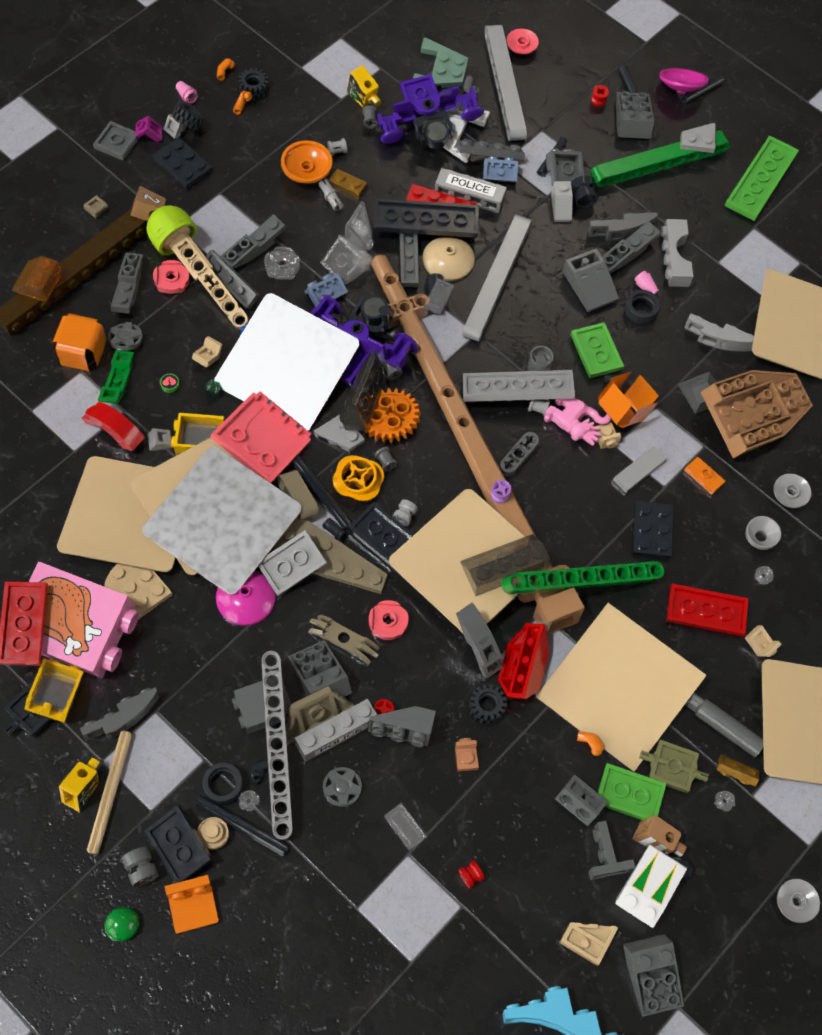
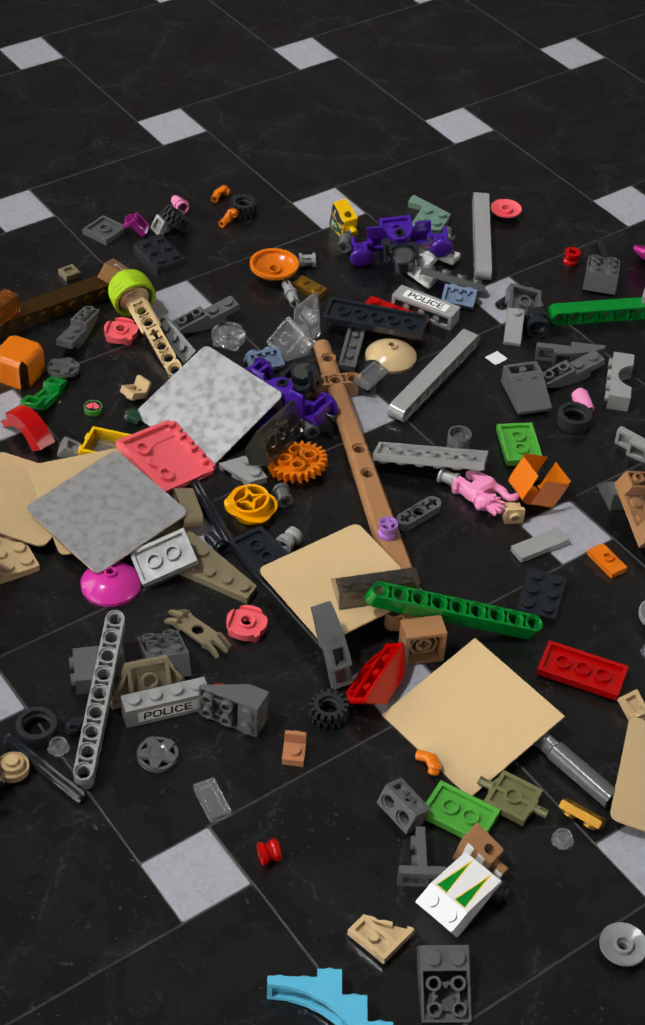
camera: 15 degrees right, 20 degrees down
none -> white sticker [485,351,508,365]

